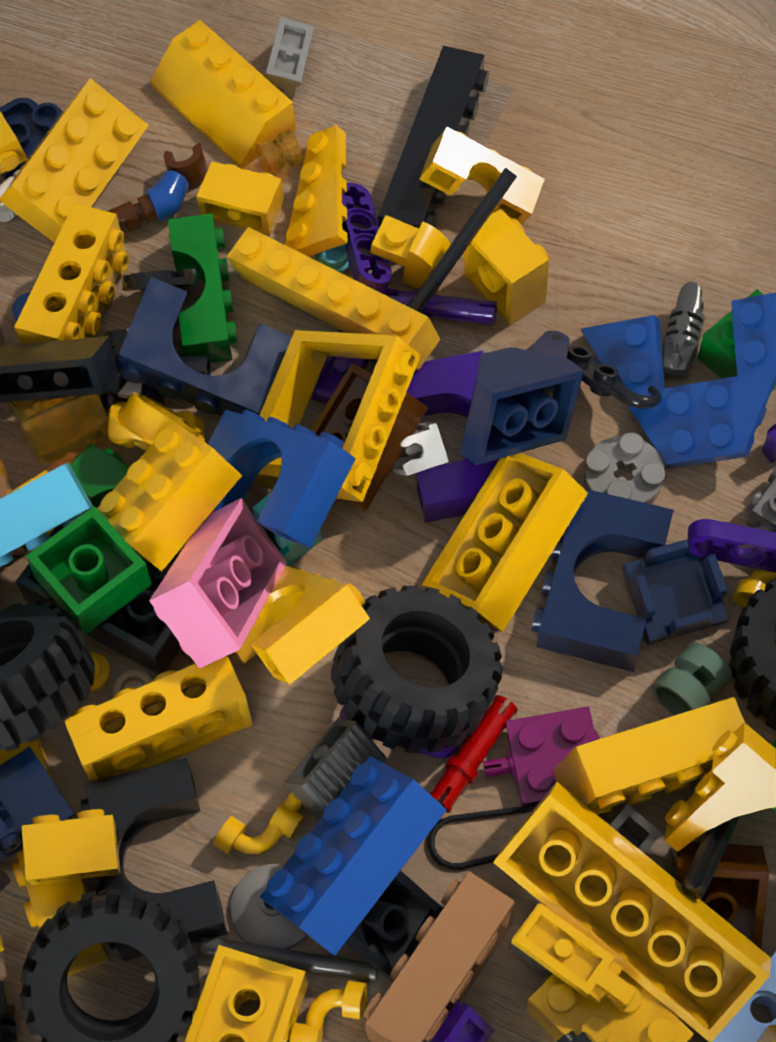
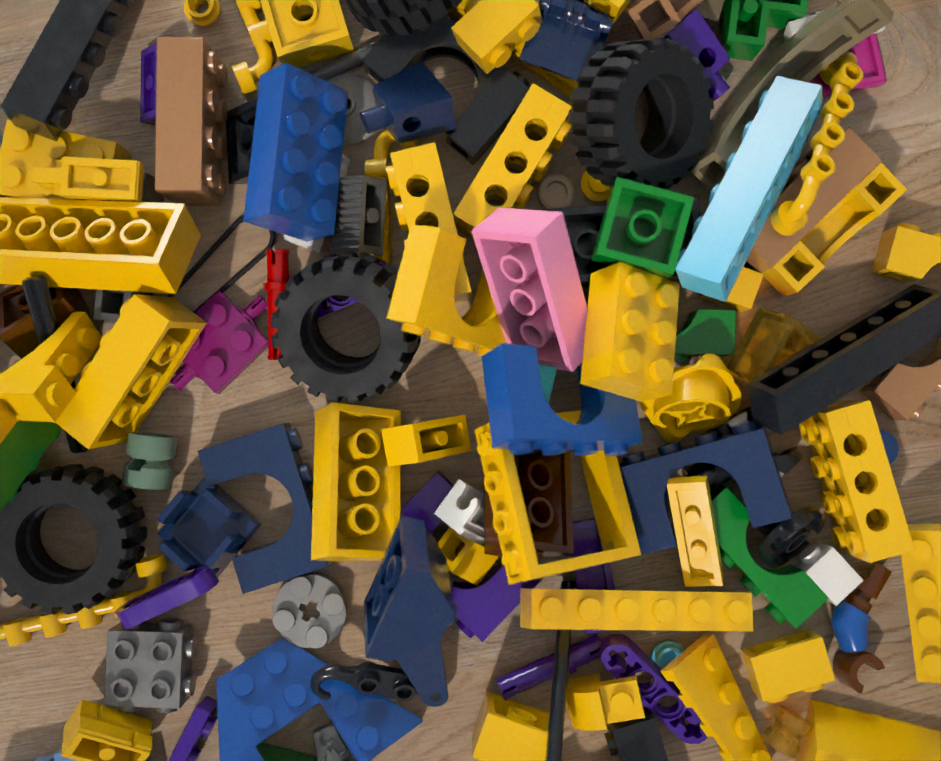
camera: 145 degrees right, 25 degrees up
none -> dark blue torso [360,62,456,143]
none -> yellow brick [381,414,472,467]
none -> yellow brick [386,142,472,304]
none -> yellow brick [438,527,499,586]
none -> yellow plate [667,475,724,587]
none -> white brick [794,542,864,606]

